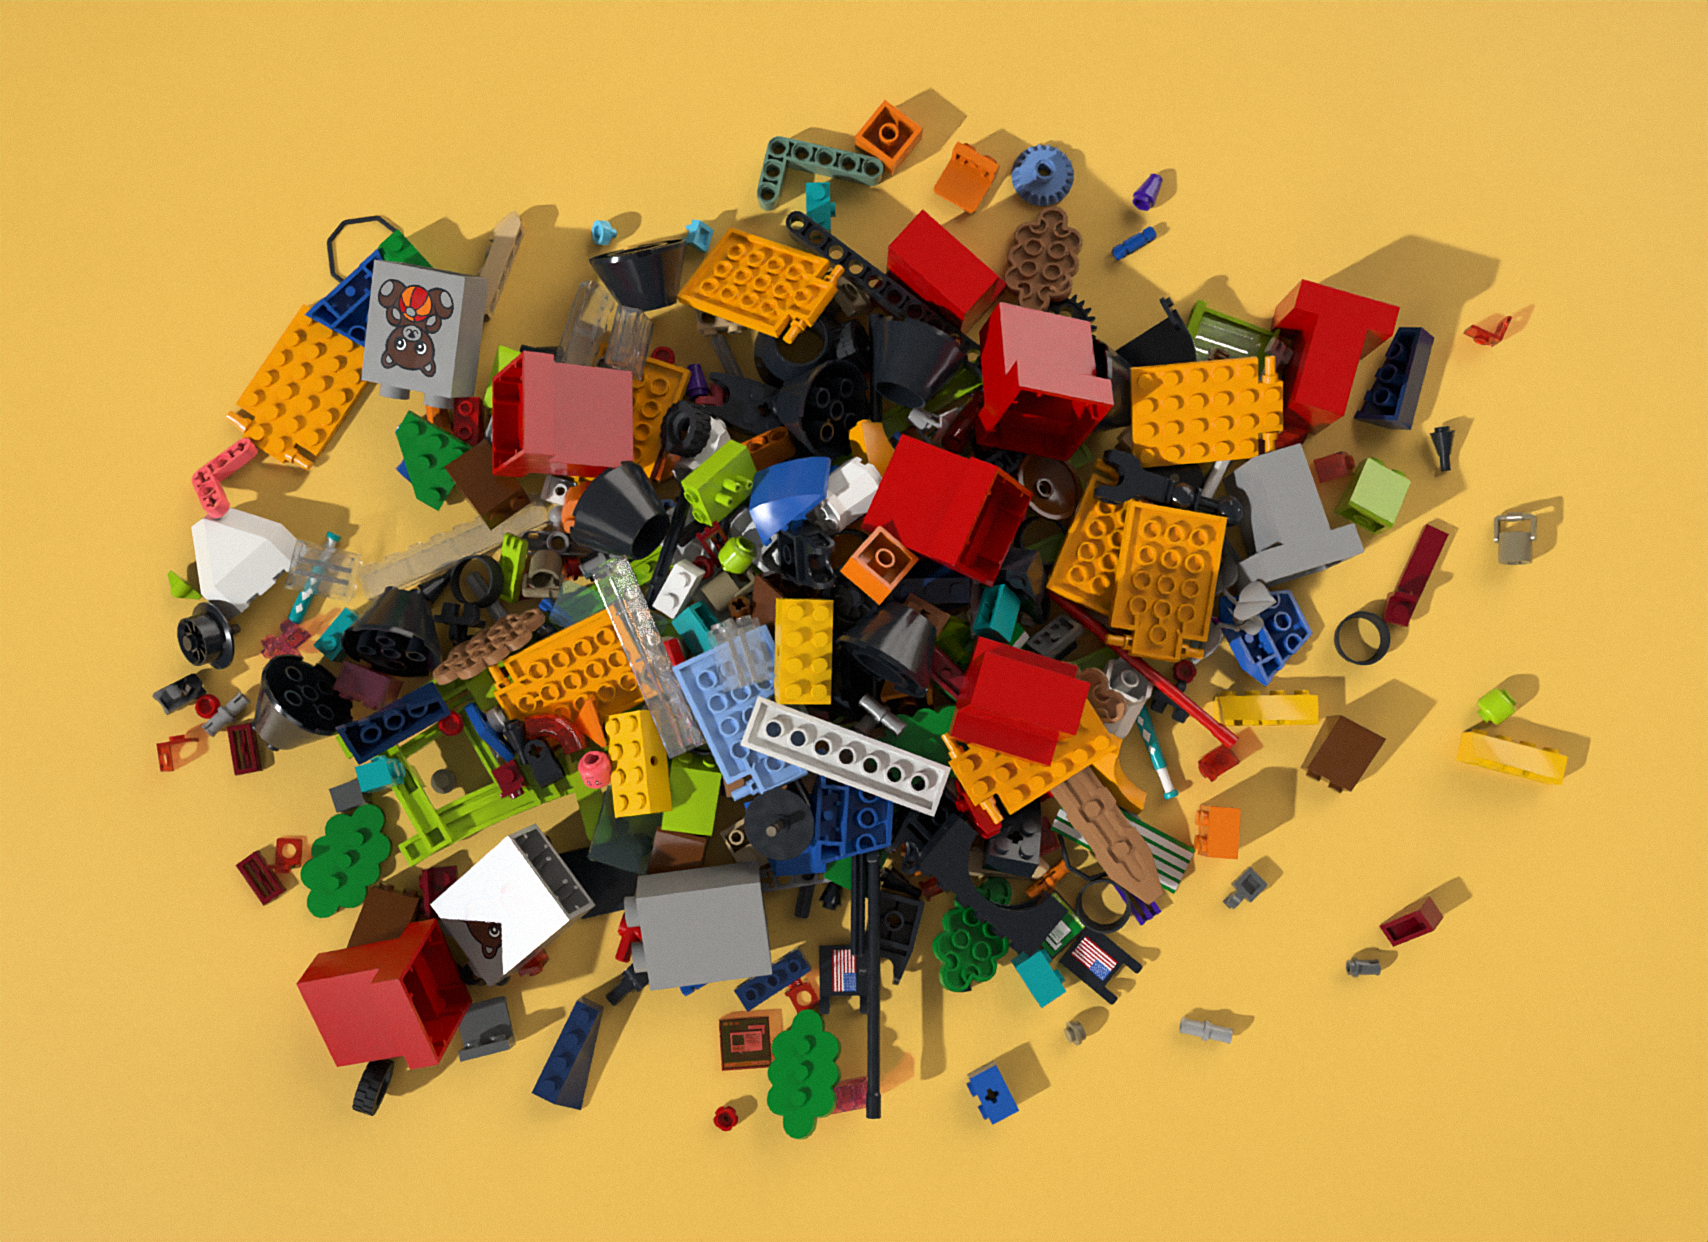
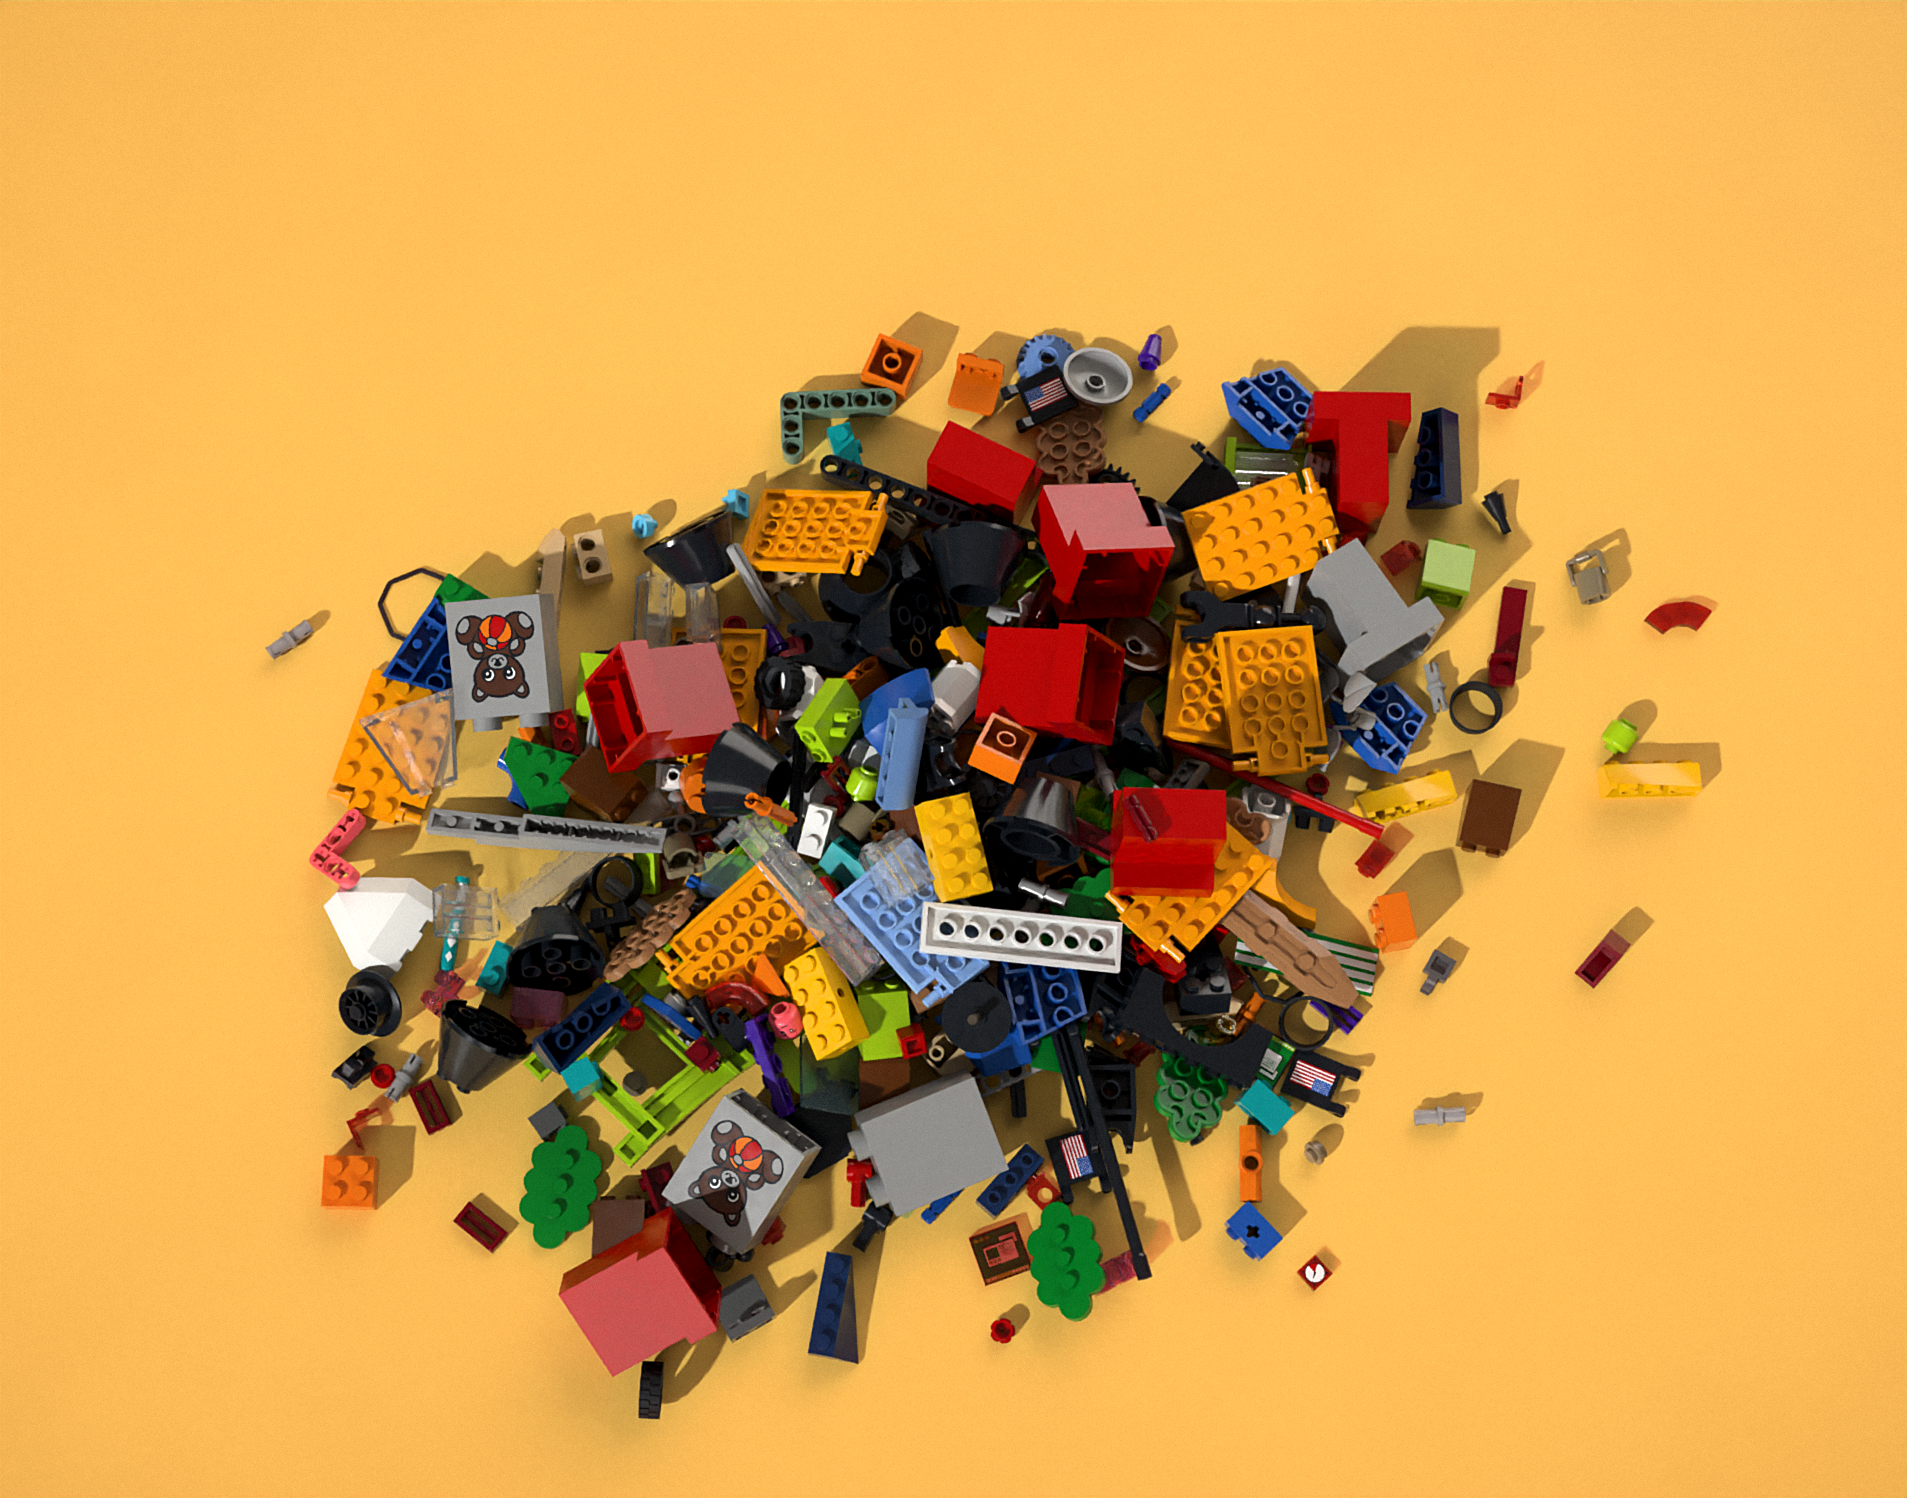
camera: 15 degrees left, 10 degrees down
lime piece [167,570,203,600] -> none
clear red bracket [266,838,302,874] -> none
black cone [818,881,843,911] -> none
teal brick [972,584,1021,644] -> none
teal piece [1135,704,1179,799] -> none
dark grey pin [1346,957,1381,978] -> none
none -> light grey pin [265,620,314,660]
none -> orange brick [321,1155,380,1210]
none -> clear cone [359,688,458,798]
none -> light grey slope [425,808,668,853]
none -> tan brick [570,529,613,587]
none -> light grey axle [726,543,782,626]
none -> orange axle [744,792,797,827]
none -> dark purple wing [745,1012,795,1118]
none -> medium blue brick [875,698,928,811]
none -> red slope [896,1023,928,1060]
none -> black flag [1000,365,1077,433]
none -> light grey dish [1062,347,1133,406]
none -> dark red axle [1123,795,1159,843]
none -> clear yellow bush [1205,1014,1237,1045]
none -> blue wedge [1221,367,1313,450]
none -> orange piece [1238,1125,1263,1203]
none -> tile [1296,1255,1332,1291]
none -> light grey pin [1423,662,1449,713]
none -> clear red tile [1644,601,1712,635]

